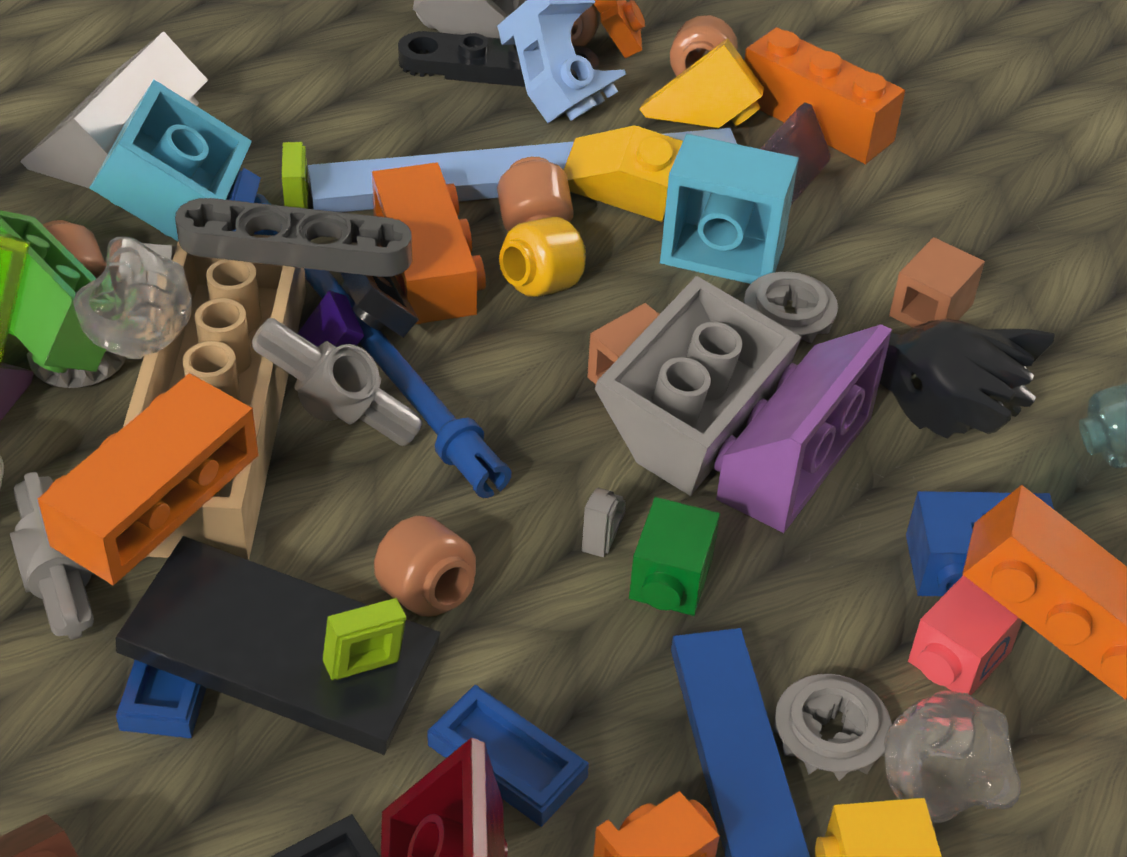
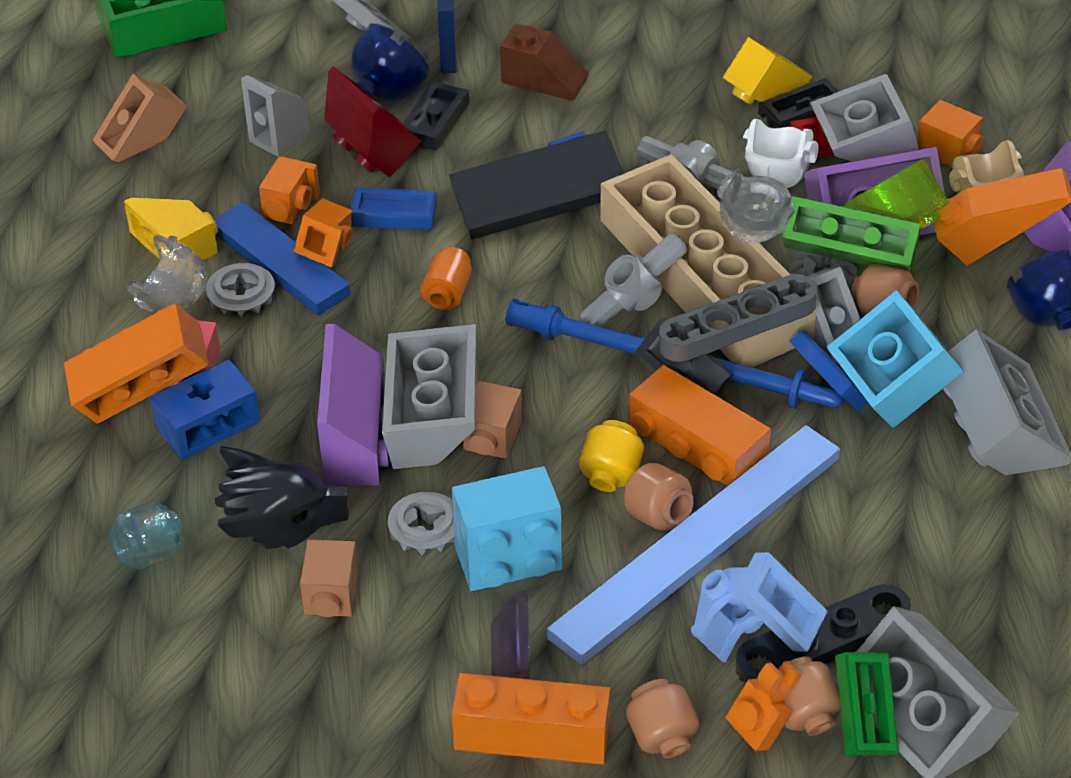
camera: 150 degrees right, 0 degrees up
orange brick [37,373,259,586] -> none
lime tile [282,142,309,209] -> none
lime tile [323,597,406,680] -> none
nougat head [374,516,476,617] -> none
yellow slope [564,125,683,222] -> none
light grey tile [582,487,626,558] -> none
green brick [629,497,720,616] -> none
yellow slope [639,38,764,128] -> none
none -> orange brick [294,198,353,268]
none -> orange brick [420,247,472,310]

